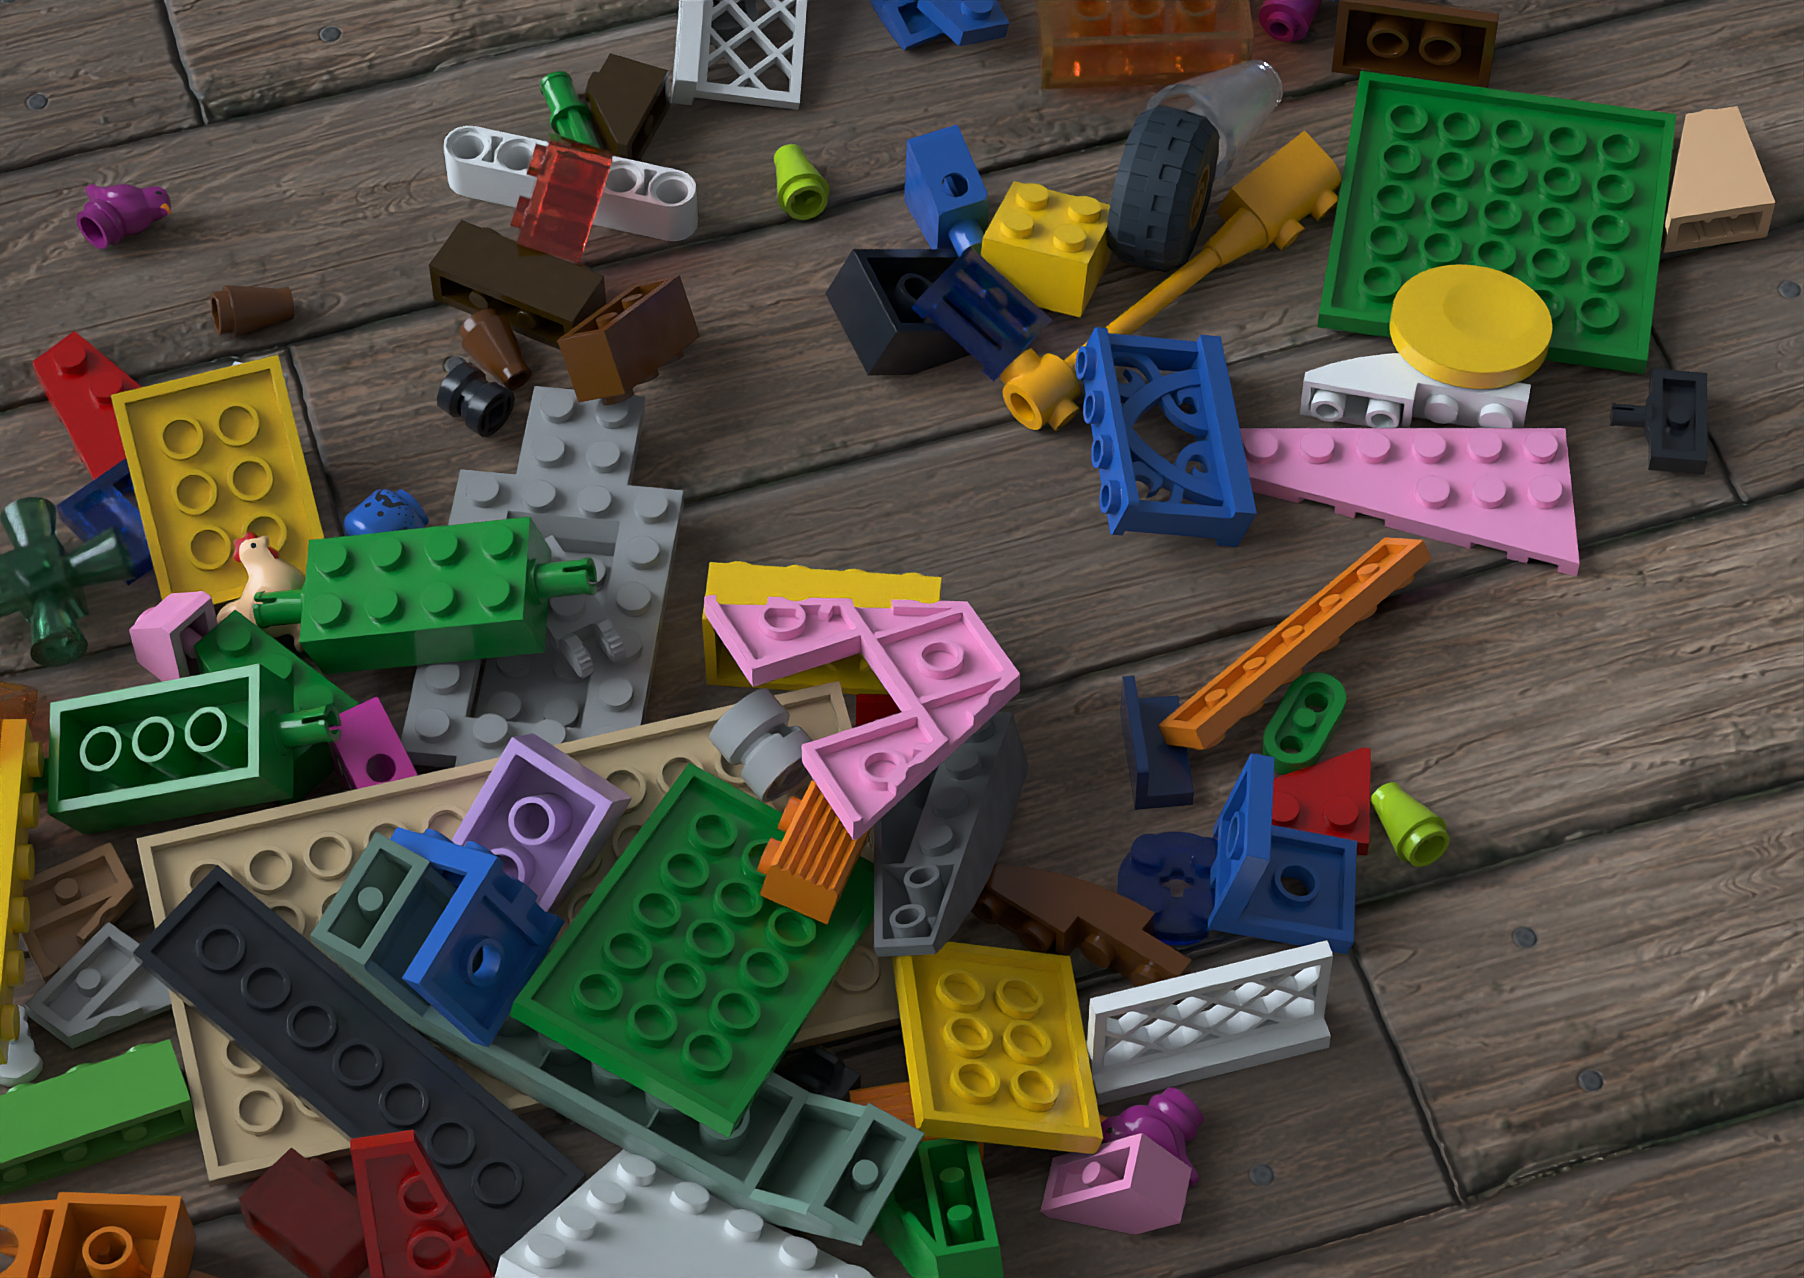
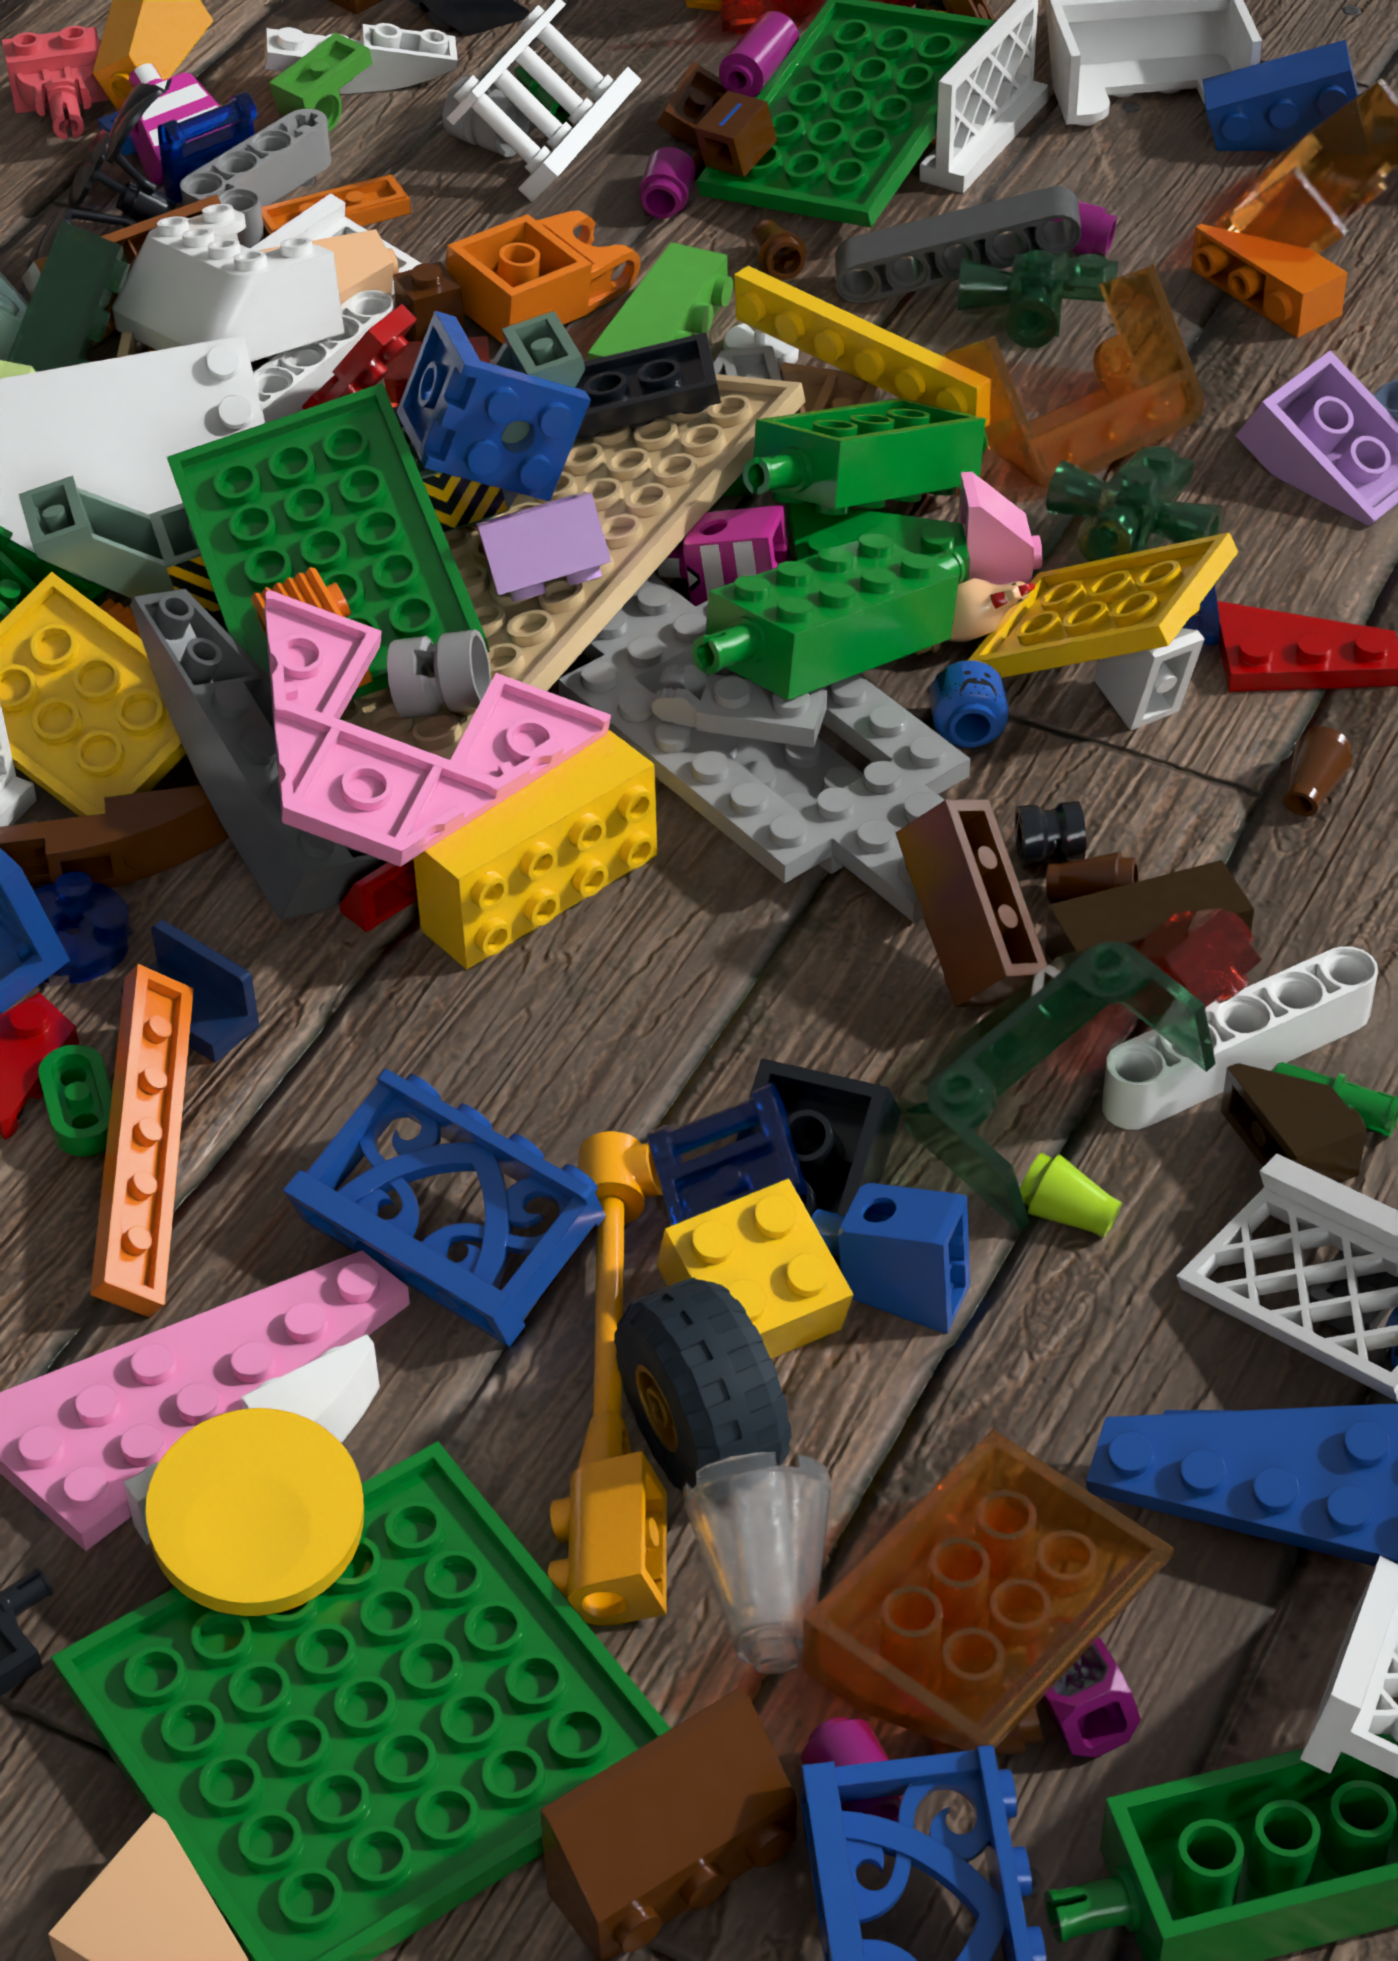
camera: 135 degrees right, 10 degrees down
none -> clear green windscreen [898,941,1216,1231]

